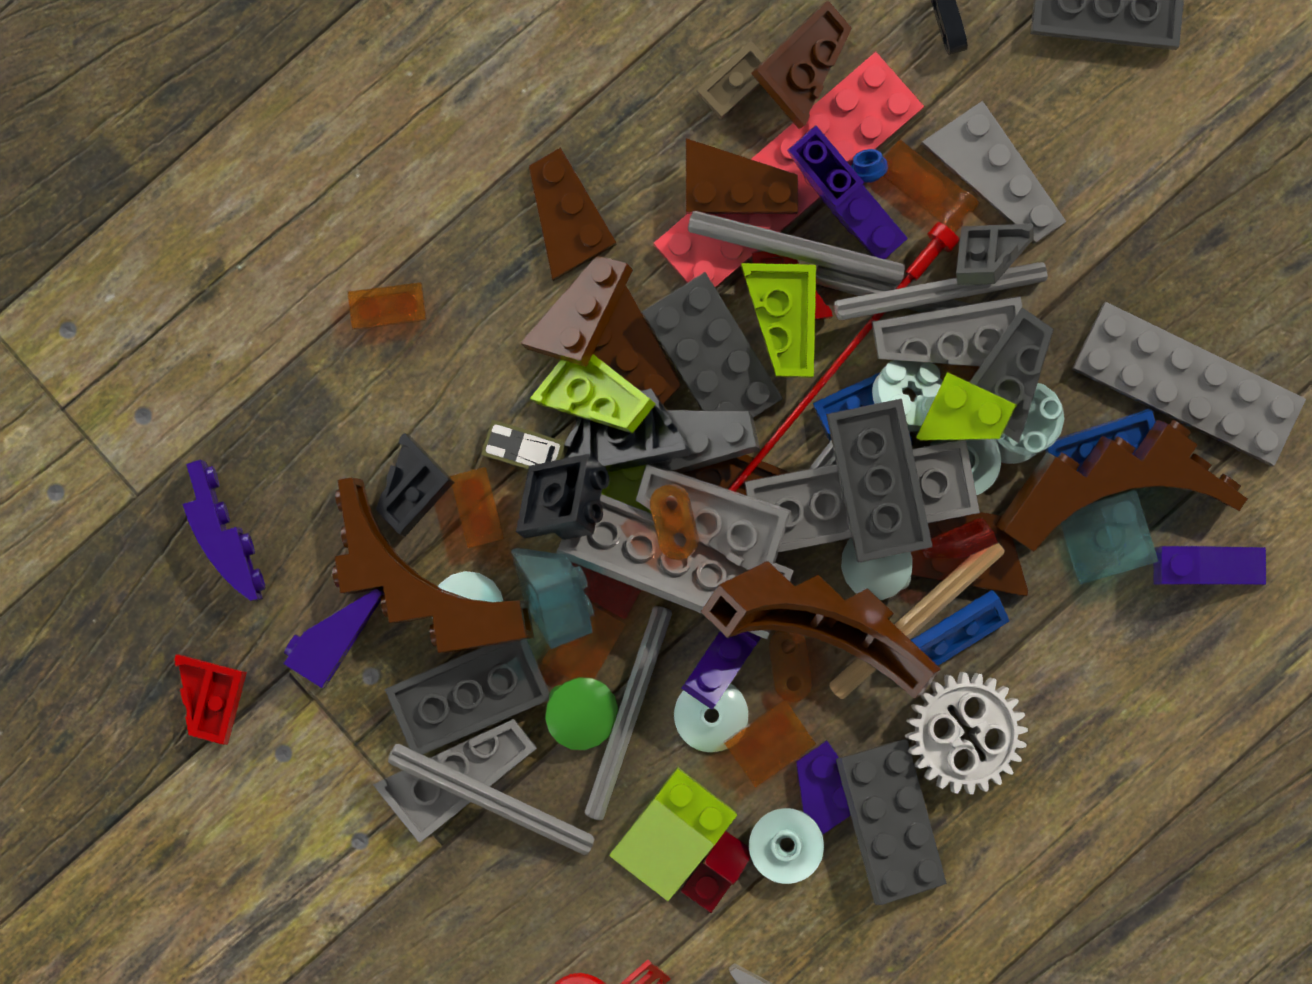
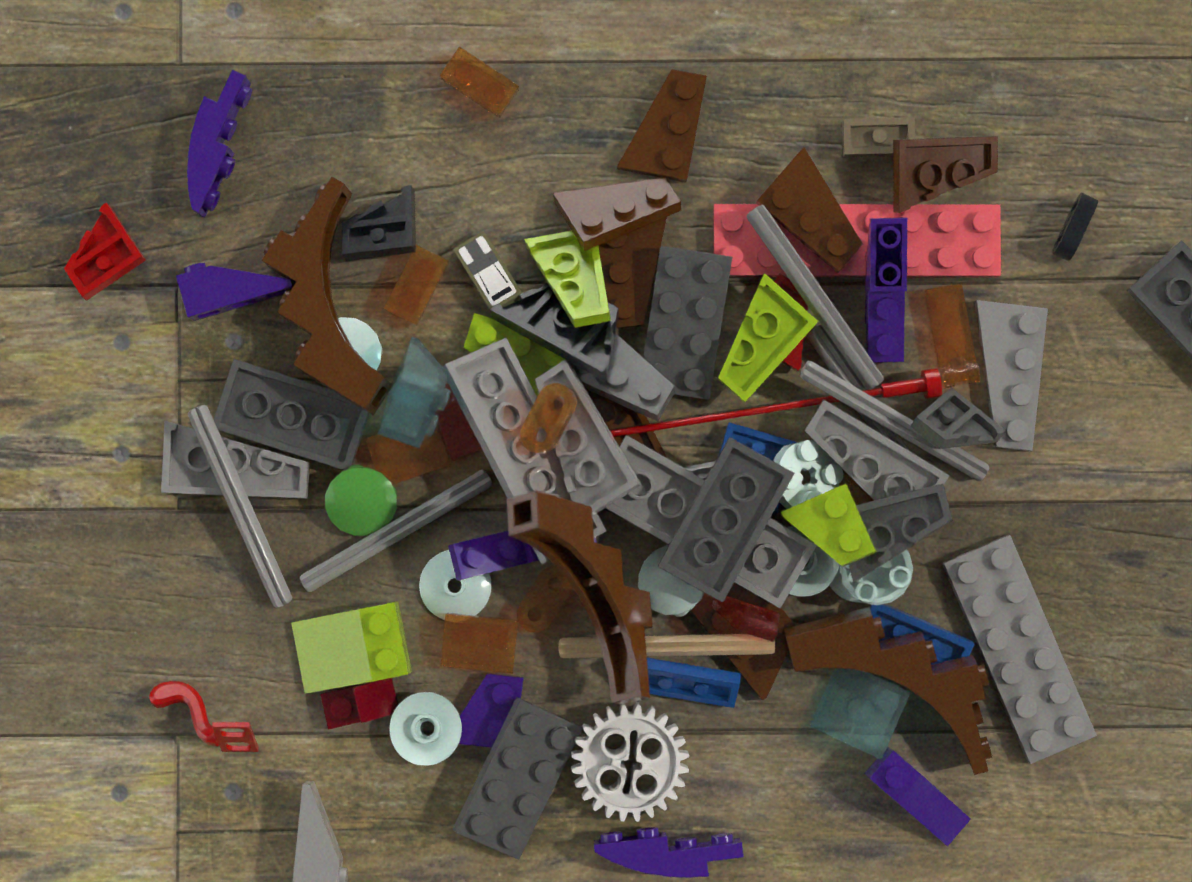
camera: 40 degrees right, 0 degrees up
black plate [516,454,609,540] -> none
blue plate [851,149,888,183] -> none
none -> dark purple slope [594,827,744,878]

